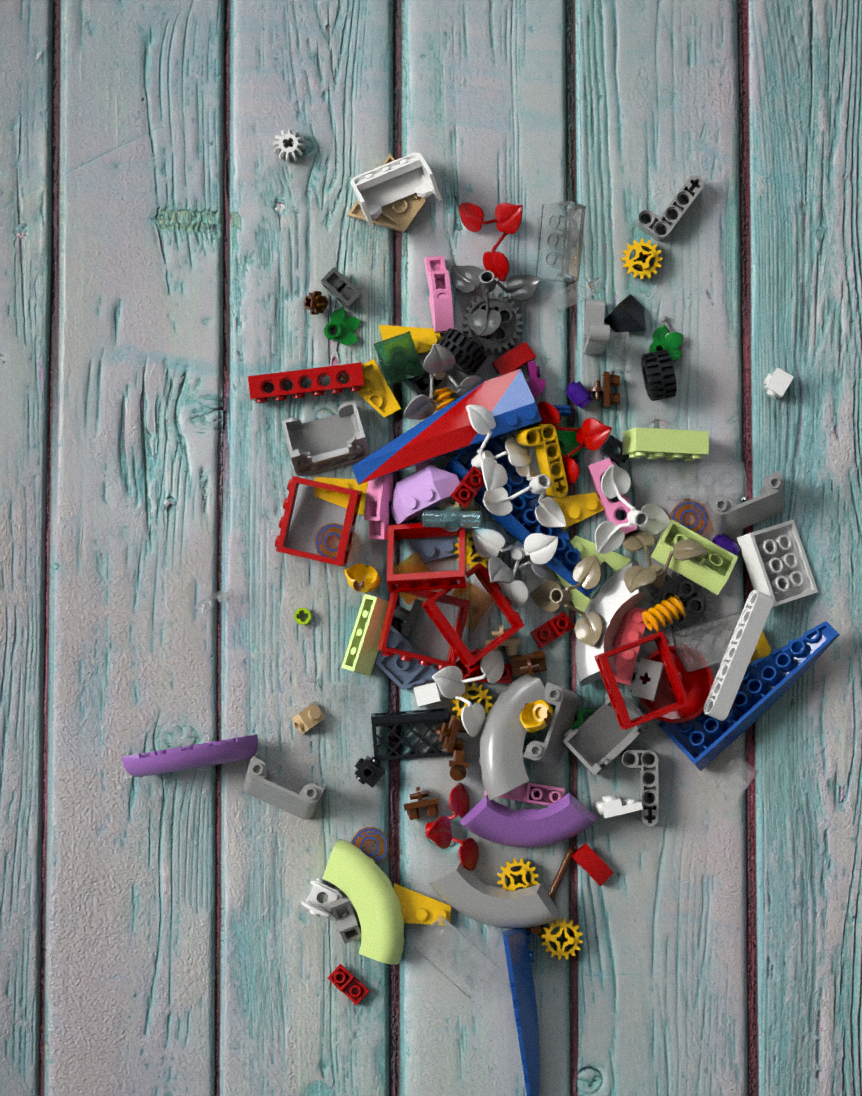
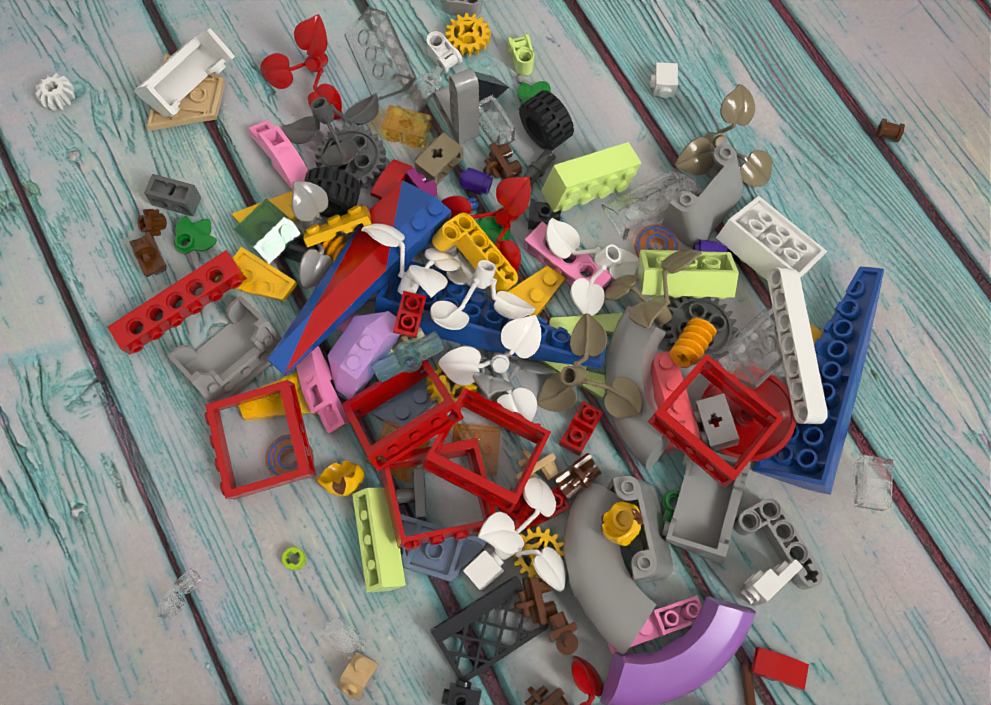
camera: 30 degrees left, 15 degrees down
none -> reddish brown hips [130,231,167,277]
none -> yellow wing [303,205,371,247]
none -> clear yellow brick [382,105,432,148]
none -> dark tan brick [414,132,463,186]
none -> white piece [426,31,463,74]
none -> yellowish green piece [507,33,534,76]
none -> dark grey pin [523,149,556,186]
none -> dark tan plant [675,84,772,187]

